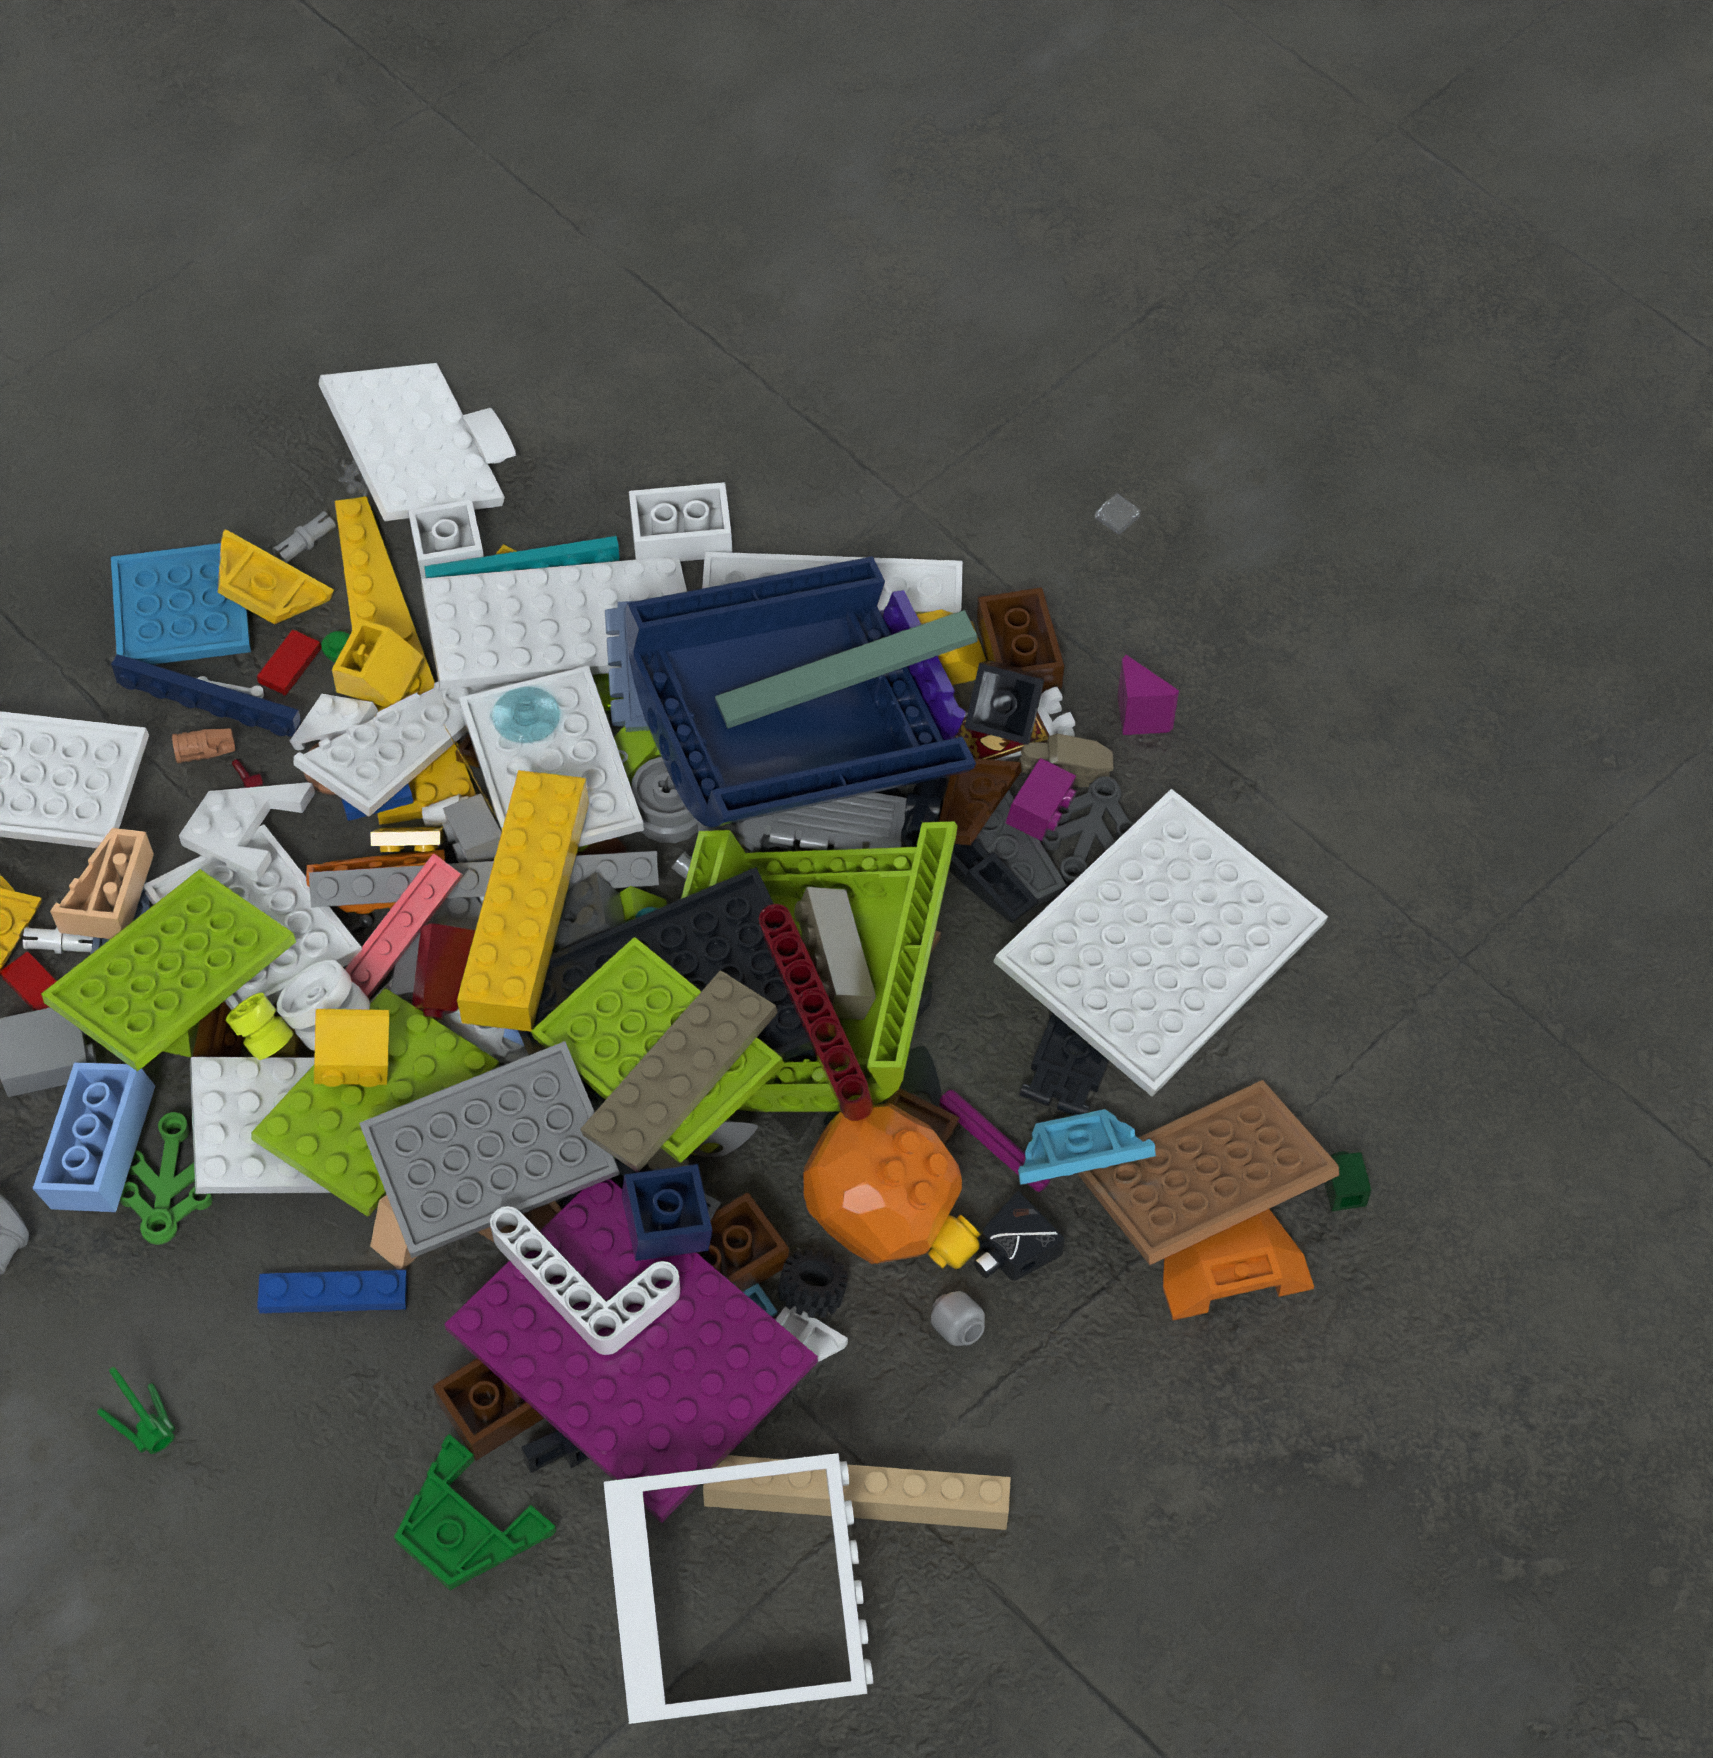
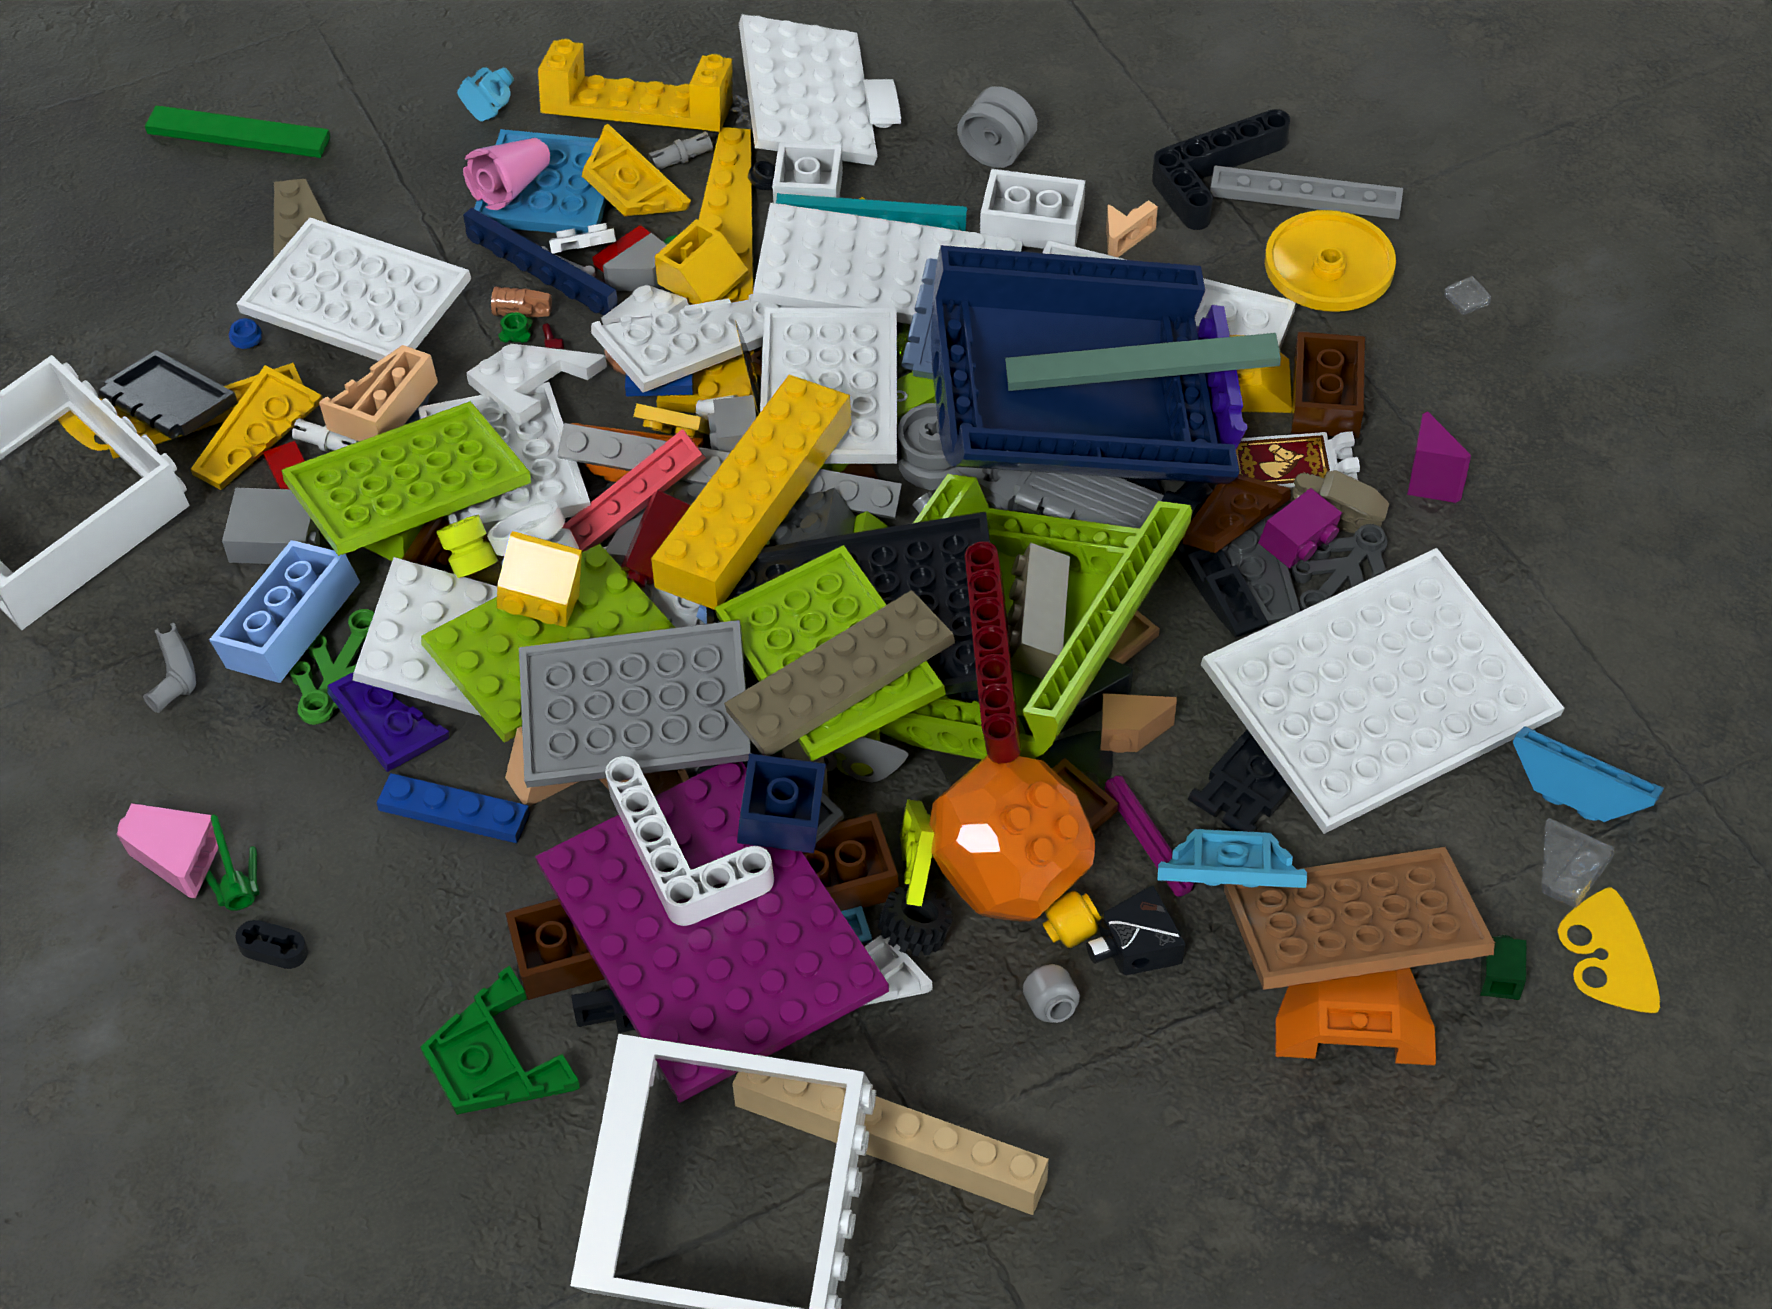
camera: 20 degrees right, 5 degrees down
clear light blue dish [492,687,560,743] -> none
black slope [964,660,1045,745] -> none
none -> bright pink slope [117,803,218,898]
none -> black beam [235,920,308,969]
none -> dark purple wing [327,672,449,772]
none -> medium azure piece [457,67,514,121]
none -> bright pink cone [463,138,550,210]
none -> green plate [498,312,533,343]
none -> yellow plate [538,39,733,132]
none -> white wing [549,223,616,253]
none -> light grey slope [603,233,667,291]
none -> black plate [748,161,775,190]
none -> neon yellow wing [900,799,934,906]
none -> light grey wheel [957,87,1037,168]
none -> medium nougat slope [1101,693,1177,753]
none -> light nougat slope [1106,200,1158,257]
none -> black beam [1152,109,1290,230]
none -> light grey plate [1210,165,1403,219]
none -> yellow dish [1265,210,1396,312]
none -> dark azure wedge [1513,726,1664,822]
none -> clear wing [1542,818,1614,908]
none -> yellow piece [1558,887,1660,1013]

